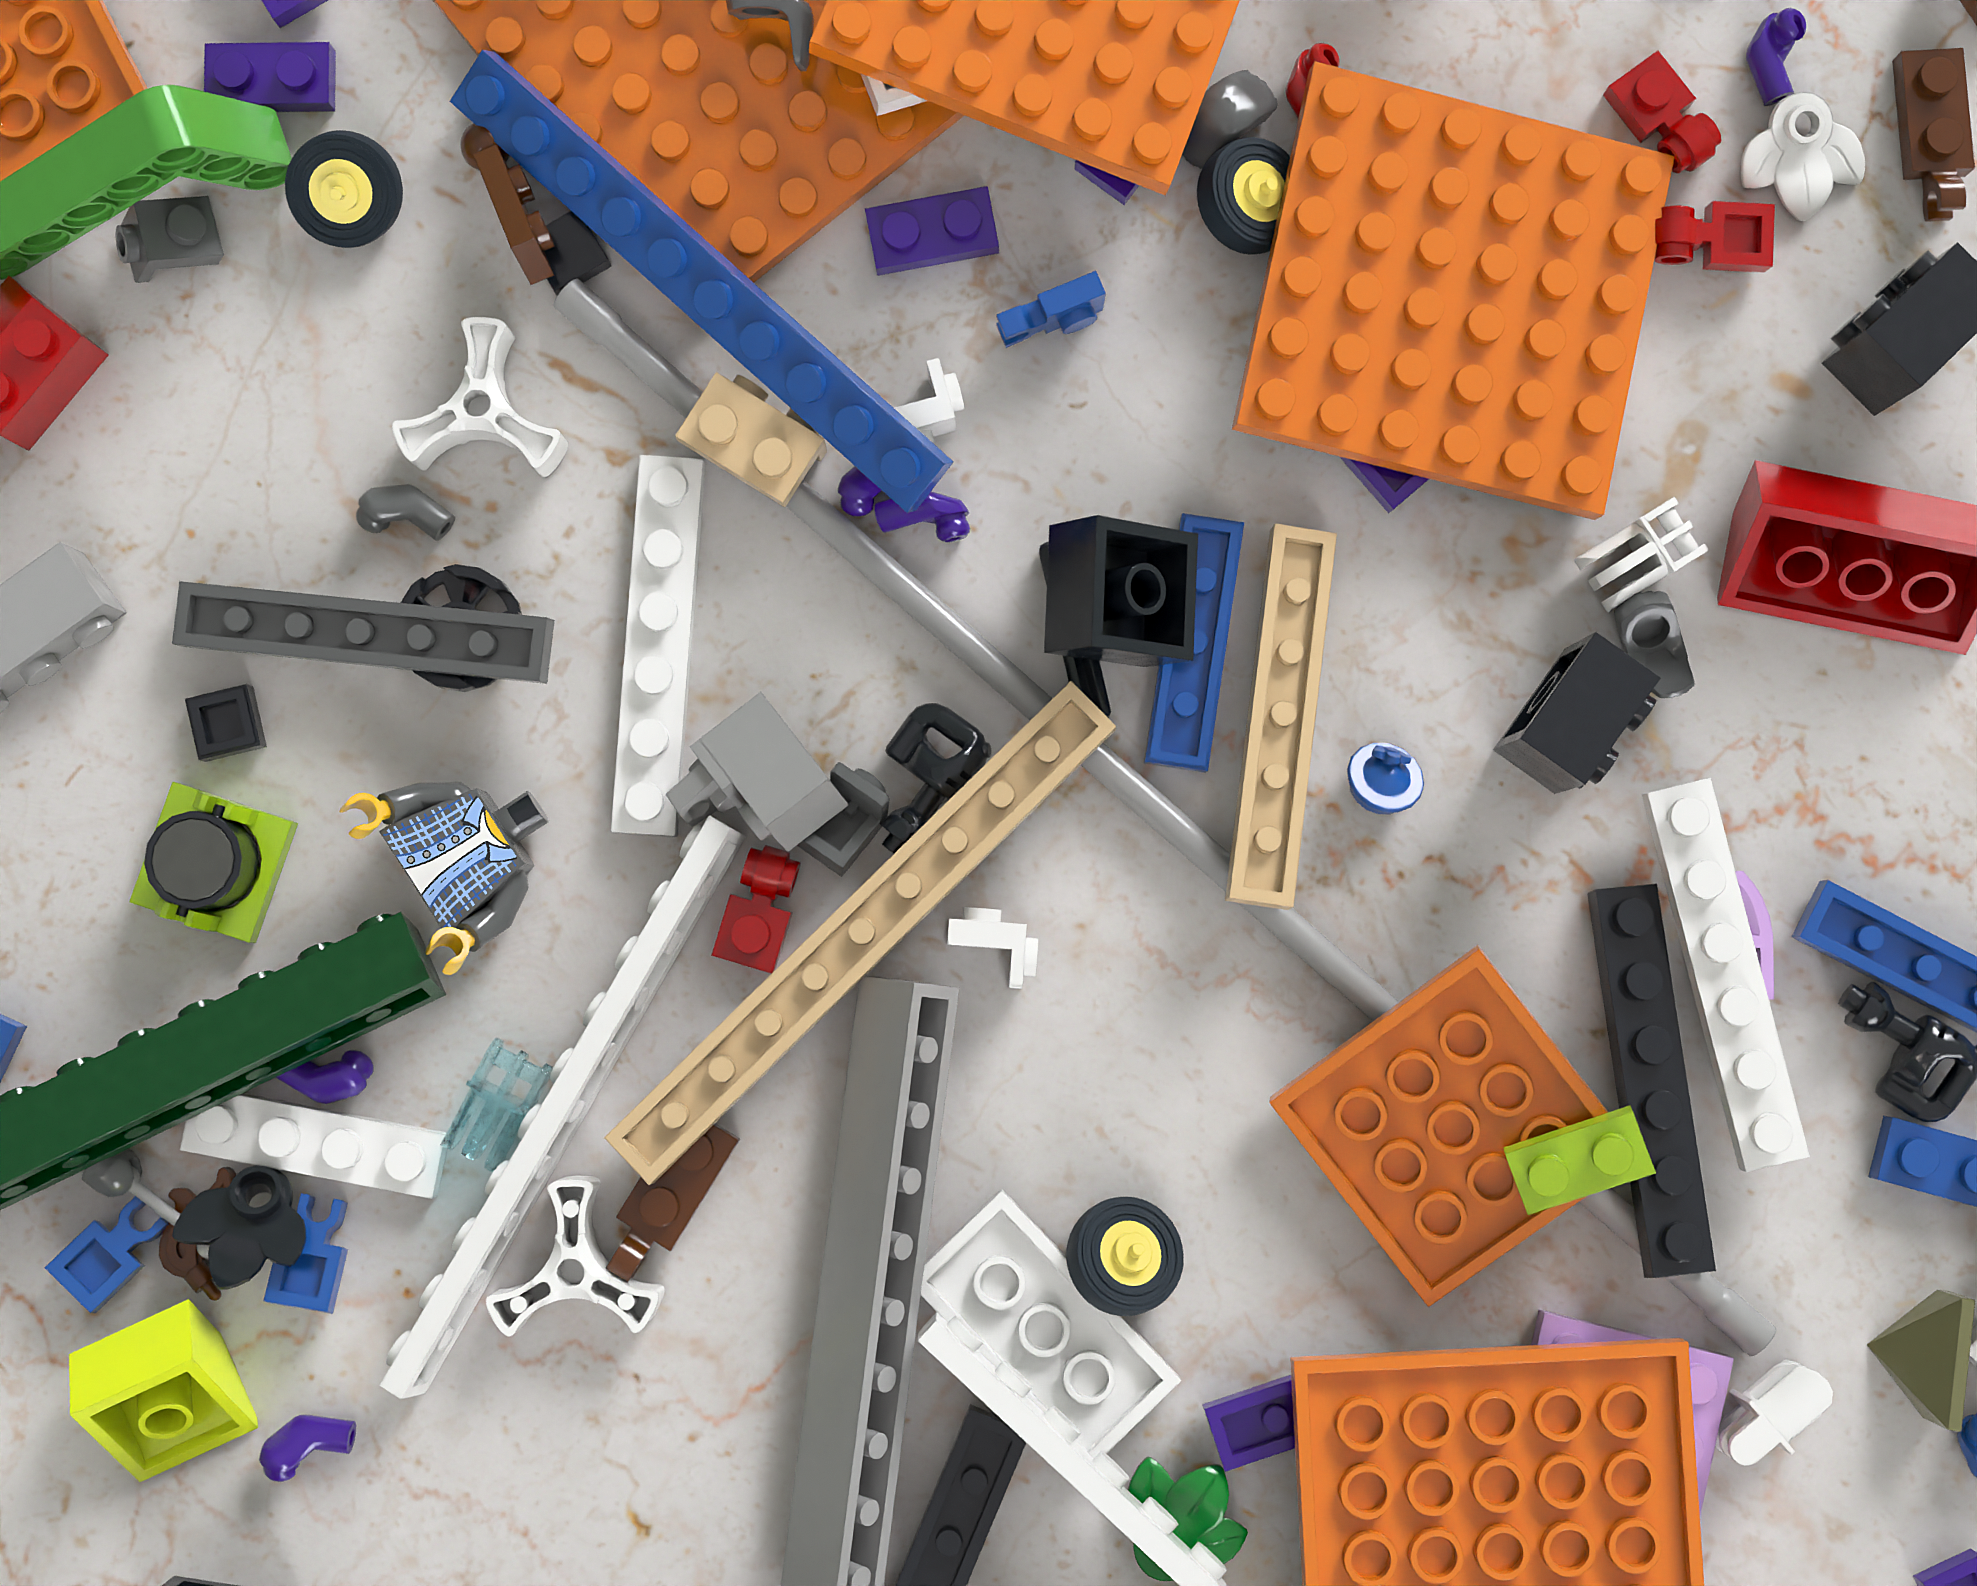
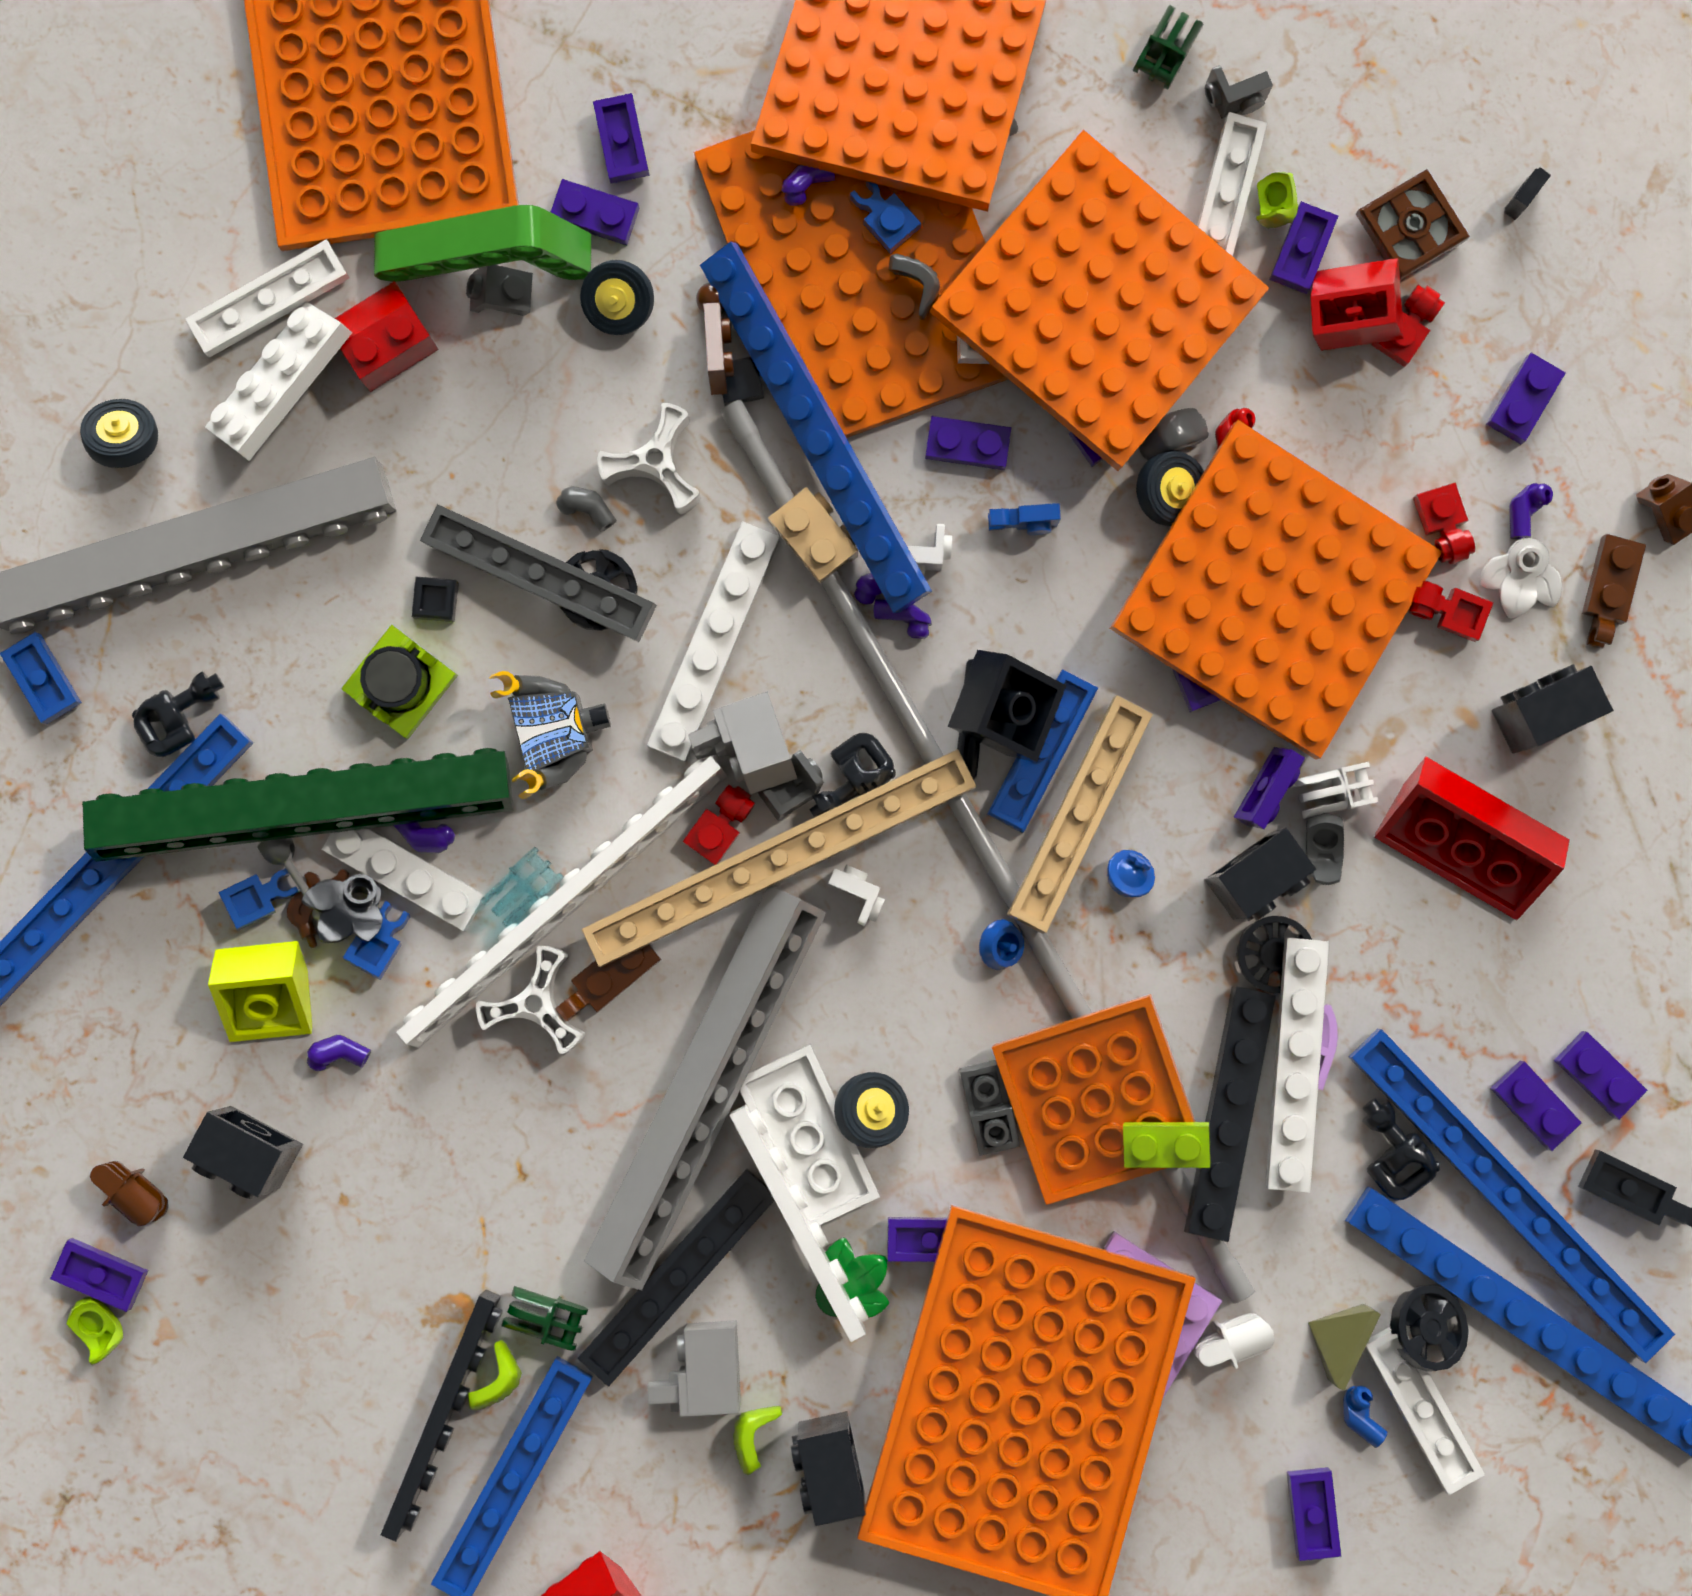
camera: 20 degrees right, 0 degrees up
none -> dark grey slope [959,1060,1020,1156]
none -> blue hat [979,919,1024,970]
none -> dark purple plate [1234,747,1305,829]
none -> black wheel [1236,916,1312,993]

